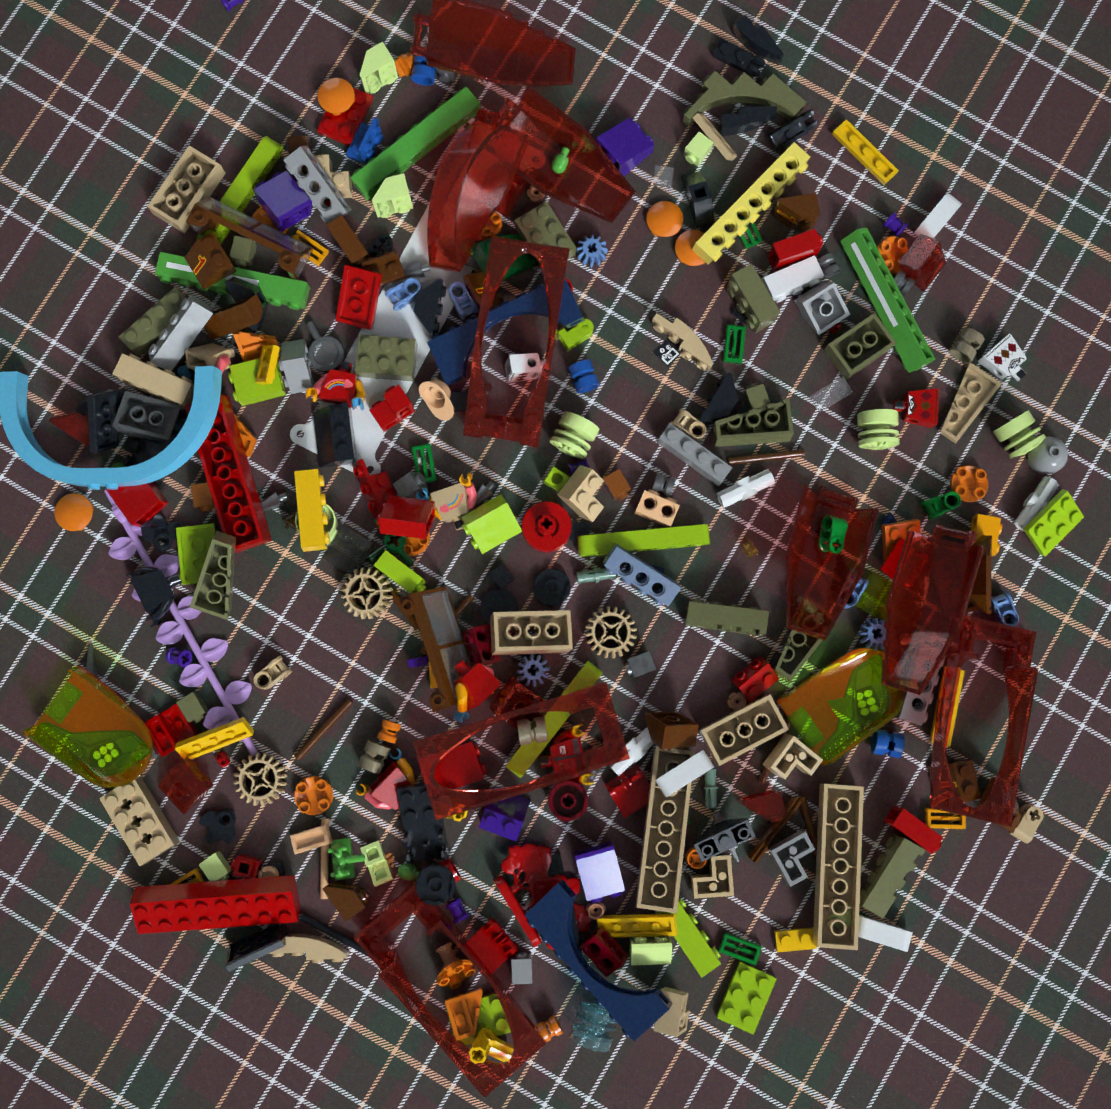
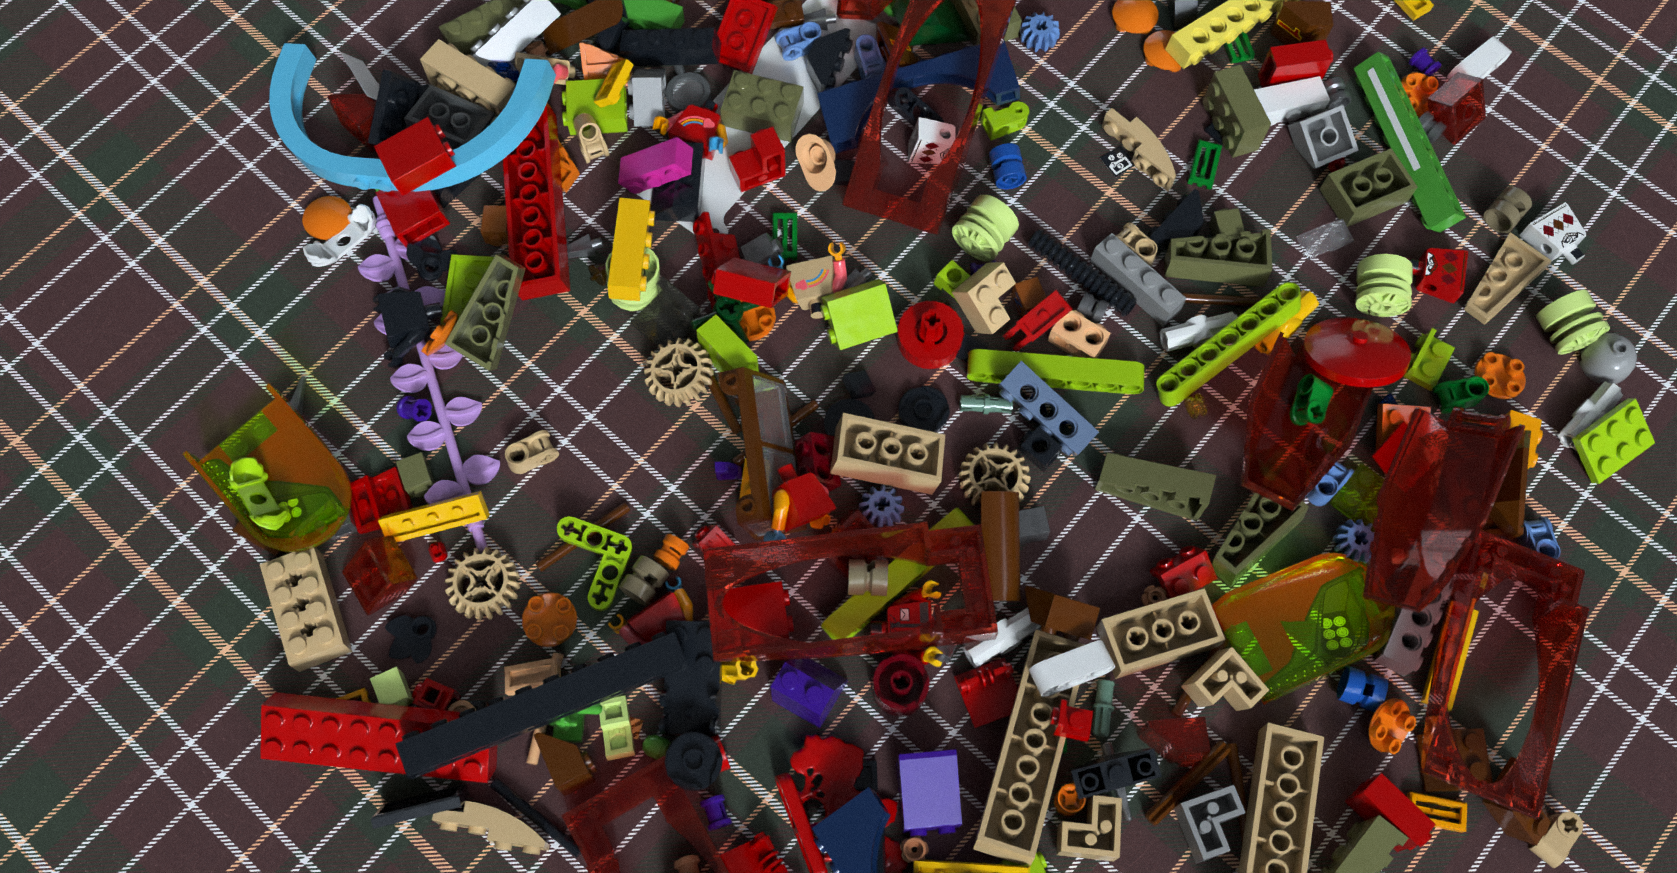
camera: 10 degrees right, 15 degrees down
none -> lime piece [229,457,289,530]
none -> white piece [303,204,376,267]
none -> white sticker [340,52,379,100]
none -> red brick [374,117,456,196]
none -> black brick [395,631,687,780]
none -> orange dish [421,310,459,356]
none -> clear blue tile [488,61,520,80]
none -> nougat plate [525,41,548,56]
none -> lime beam [557,516,632,611]
none -> tan piece [573,113,610,164]
none -> dark pink brick [618,137,693,194]
none -> black brick [620,27,722,66]
none -> red bracket [692,525,738,567]
none -> black beam [888,87,944,127]
none -> reddish brown brick [981,491,1021,601]
none -> red hinge [1002,289,1073,352]
none -> black brick [1020,426,1062,472]
none -> black piece [1028,228,1137,317]
none -> red bracket [1050,699,1093,742]
none -> lime beam [1156,282,1301,407]
none -> yellow piece [1255,290,1319,355]
none -> red dish [1303,317,1411,387]
none -> orange dish [1369,698,1416,754]
none -> lime bracket [1403,328,1455,391]

